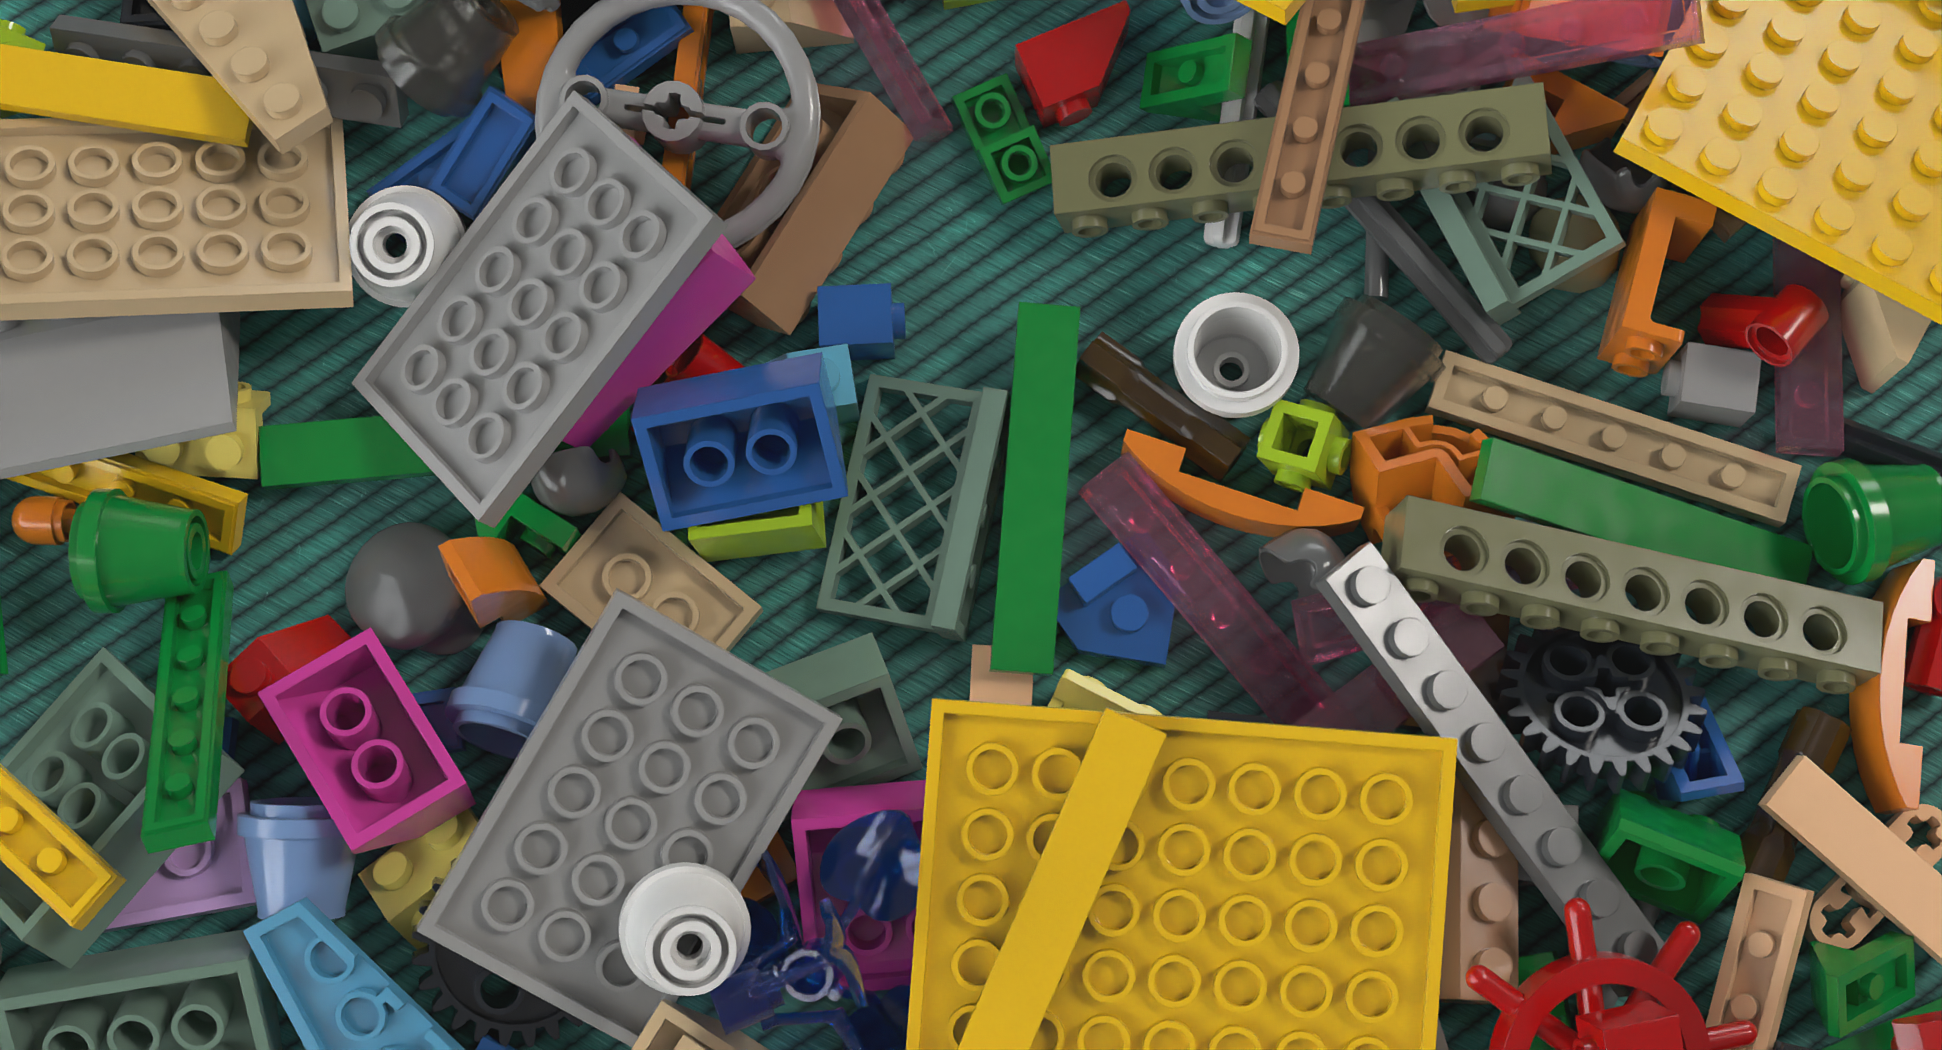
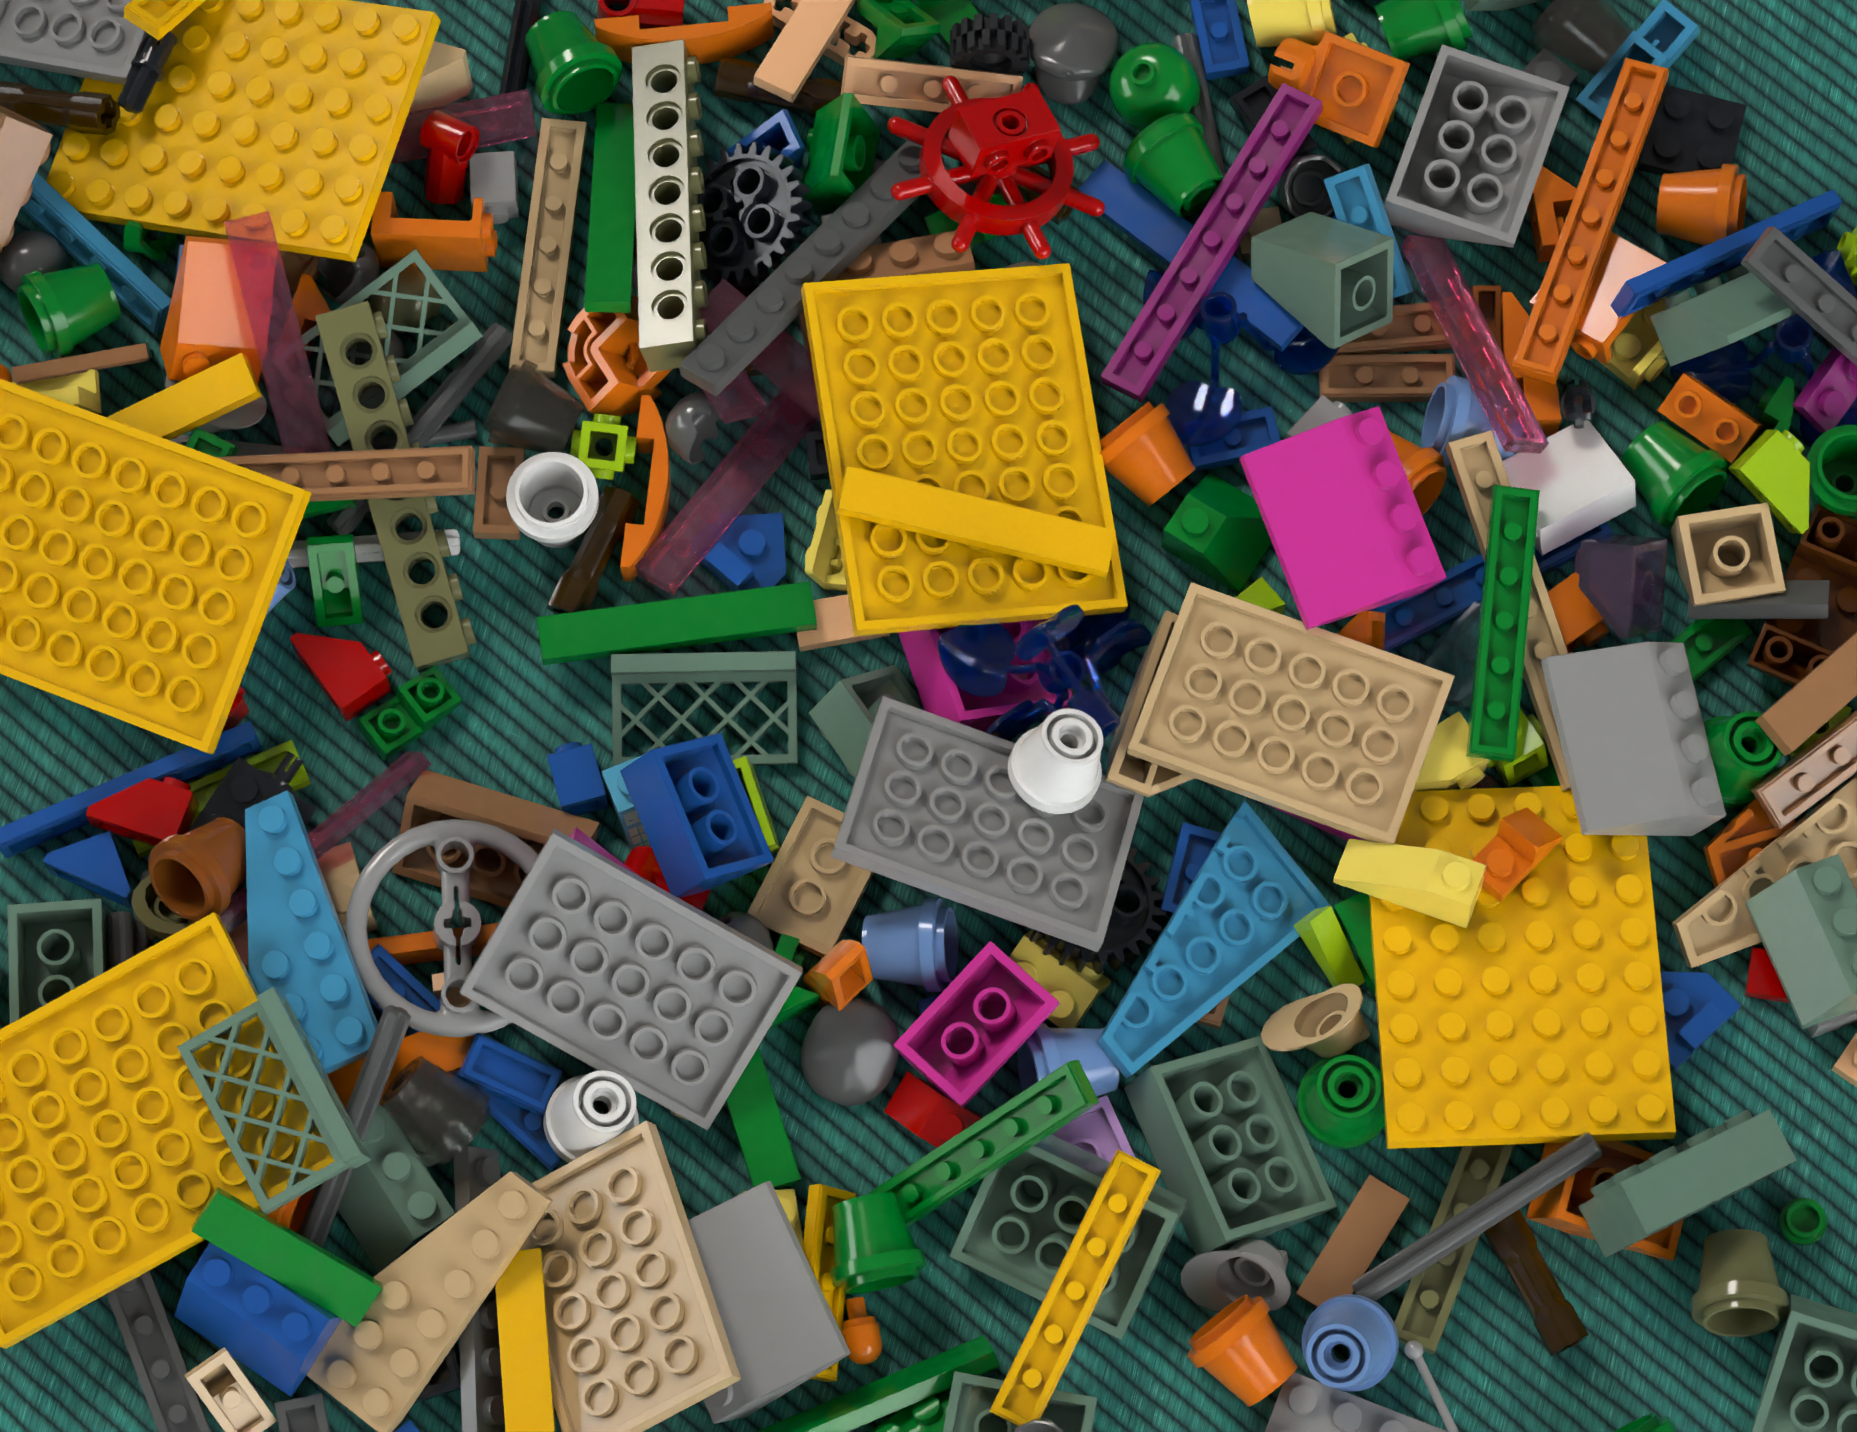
camera: 105 degrees left, 5 degrees down
none -> medium nougat plate [473,446,526,540]

